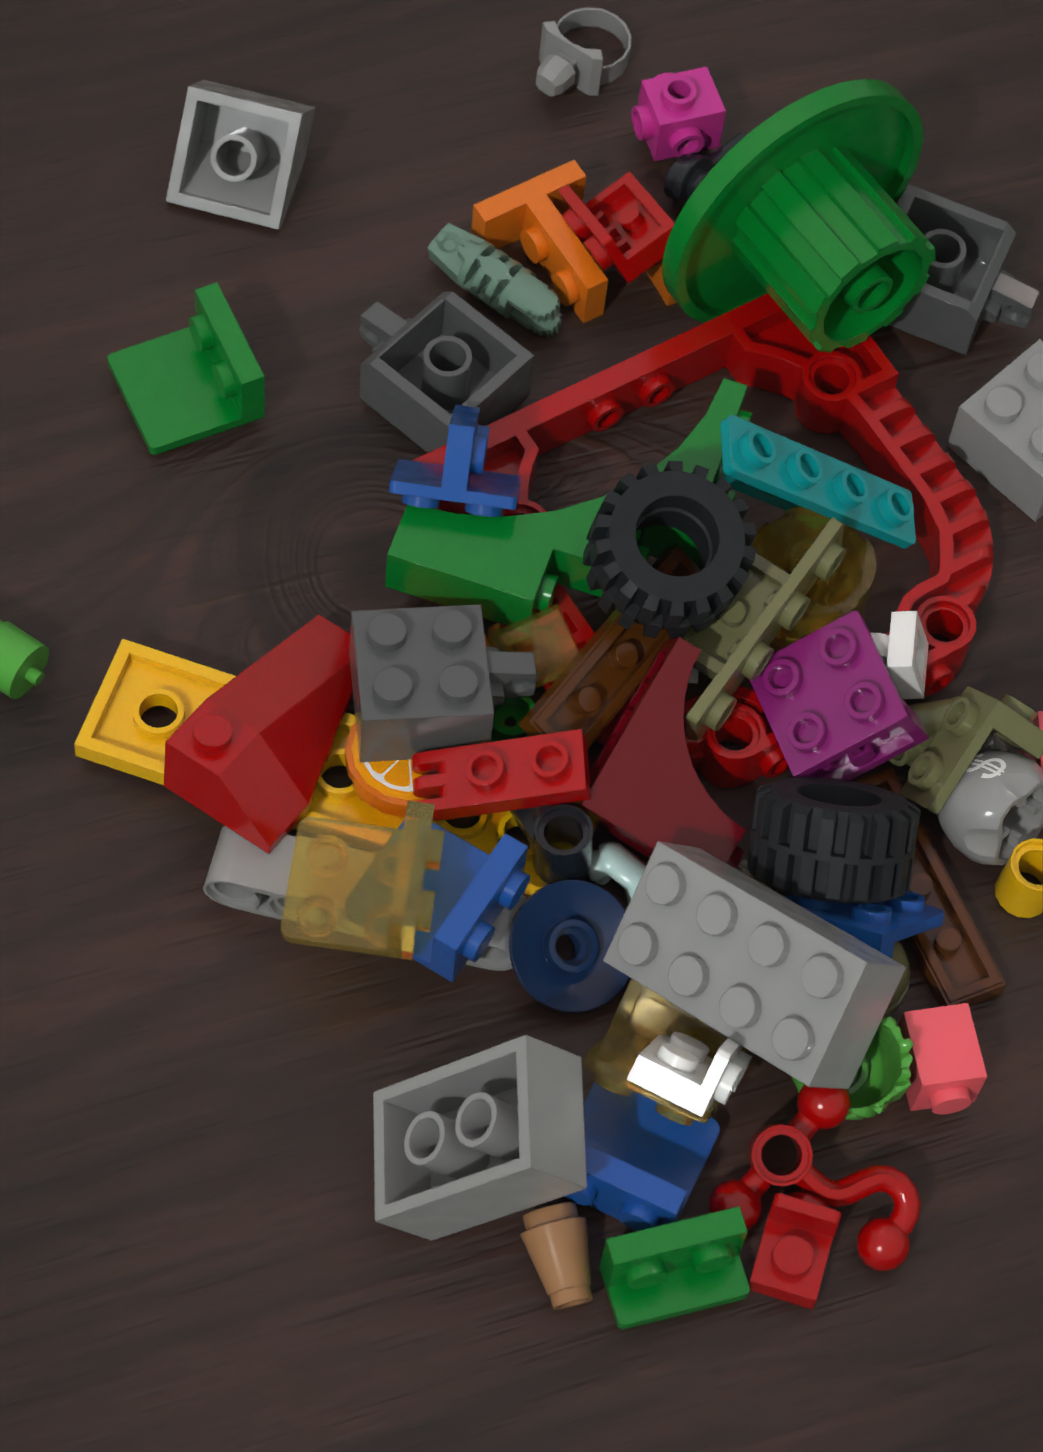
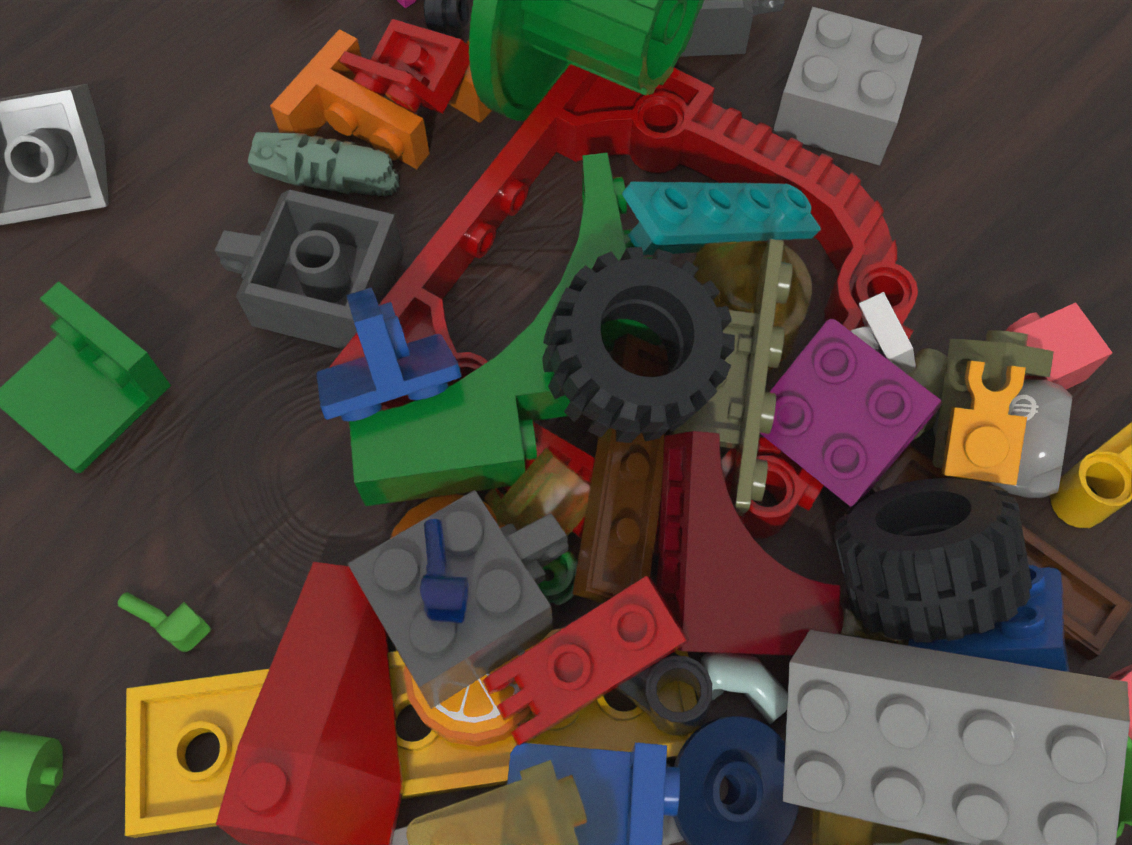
camera: 20 degrees left, 5 degrees up
none -> bright green hand [118,592,212,652]
none -> clear blue hand [420,519,469,623]
none -> light orange plate [942,361,1027,486]

